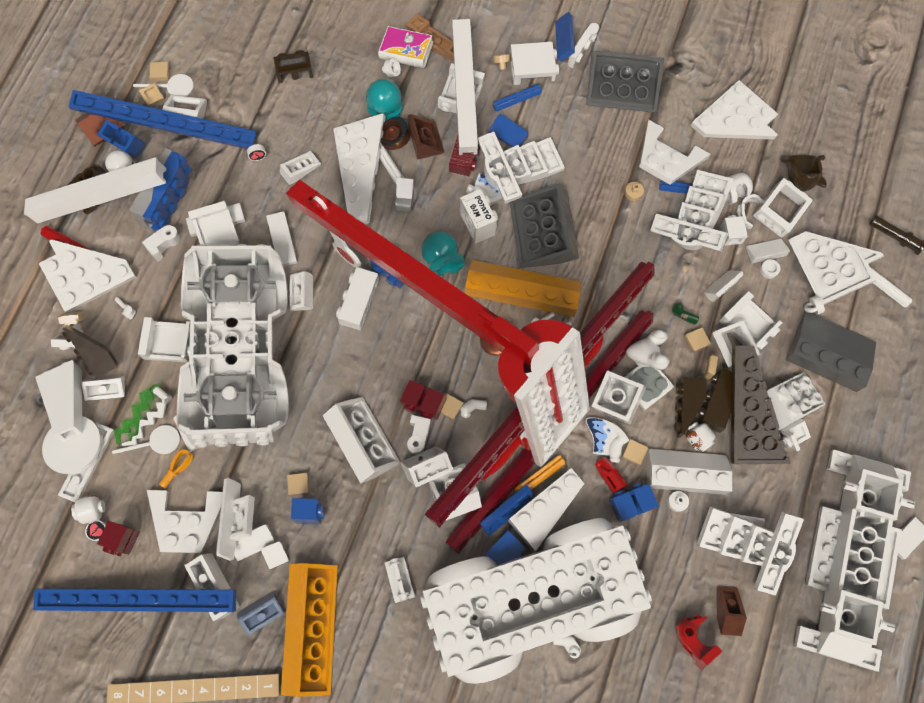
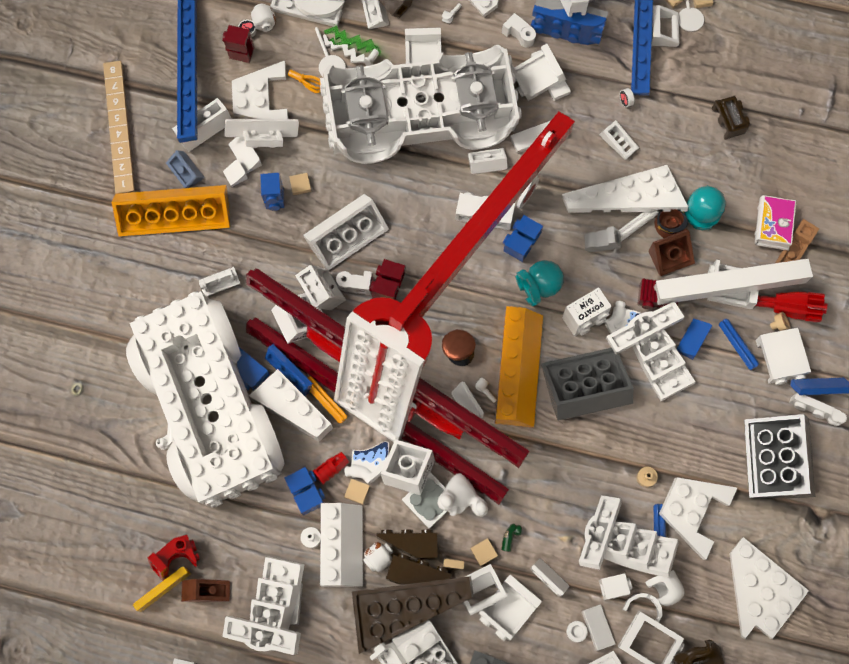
camera: 90 degrees right, 0 degrees up
white tile [382,58,401,77] -> none
none -> yellow tile [133,567,191,612]
none -> red piece [755,292,828,323]

